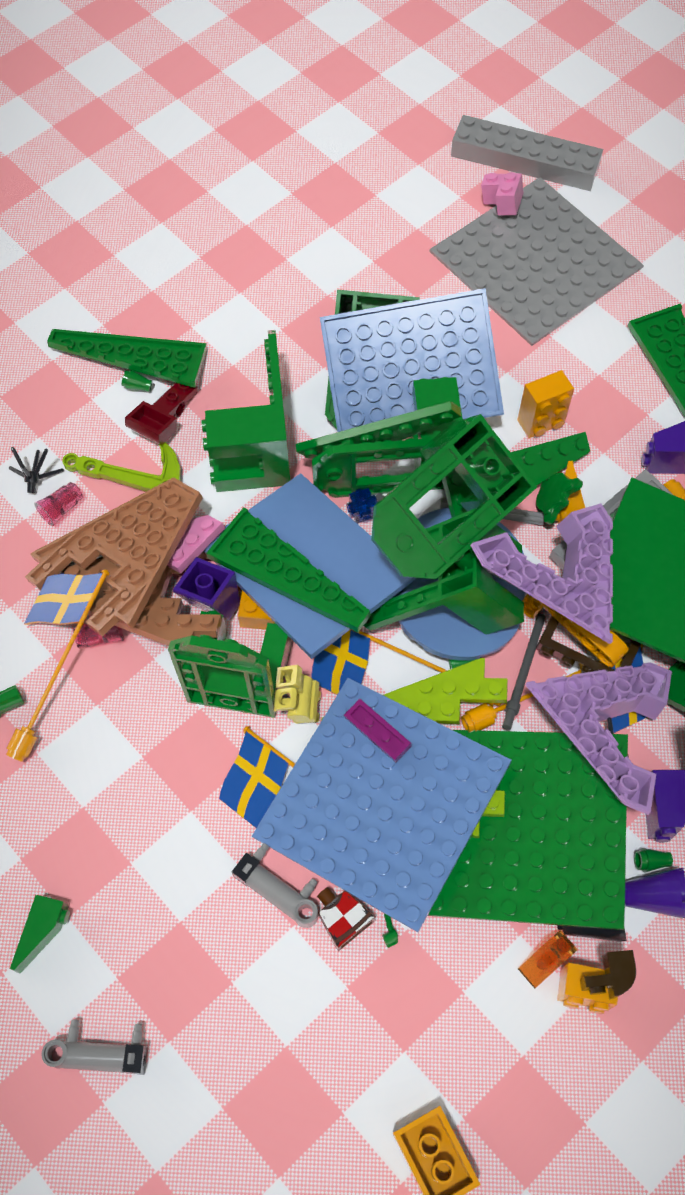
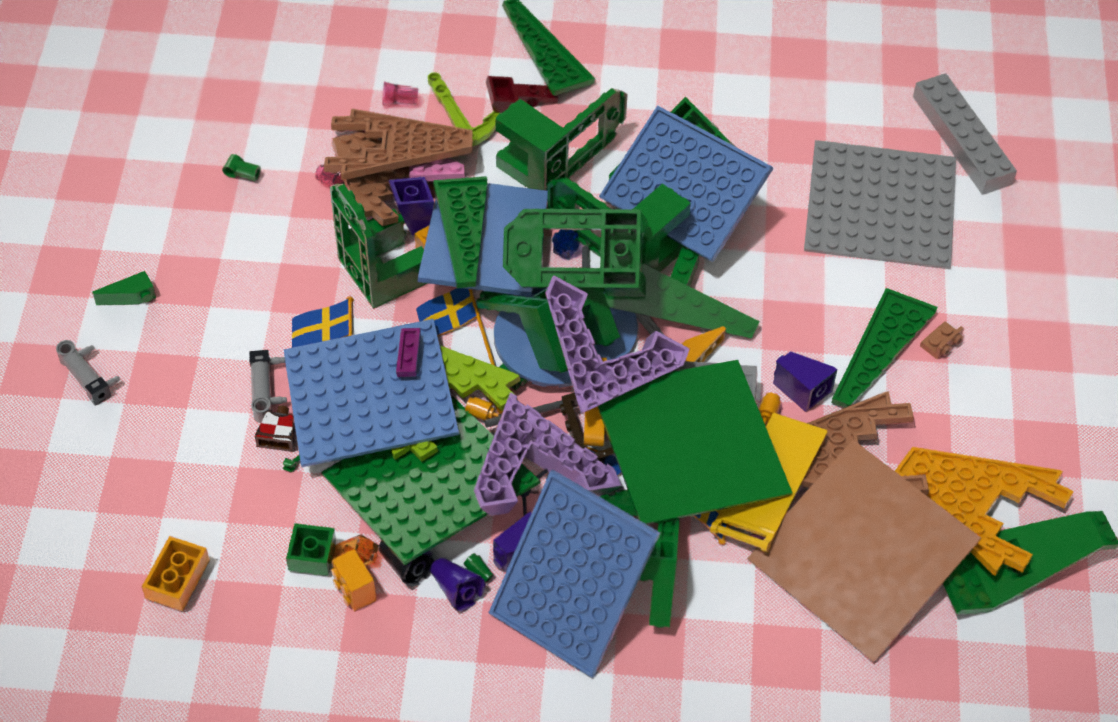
camera: 45 degrees right, 10 degrees down
flag [6,569,110,762] -> none
black plant [9,447,64,493] -> none
green cone [121,370,153,392] -> none
light yellow hips [274,665,321,724] -> none
green wing [296,401,461,460] -> none
bright pink brick [481,172,524,215] -> none
light orange brick [517,370,574,438] -> none
green tile [536,473,583,525] -> none
dark brown brick [580,950,636,999] -> none
none -> green brick [286,523,336,576]

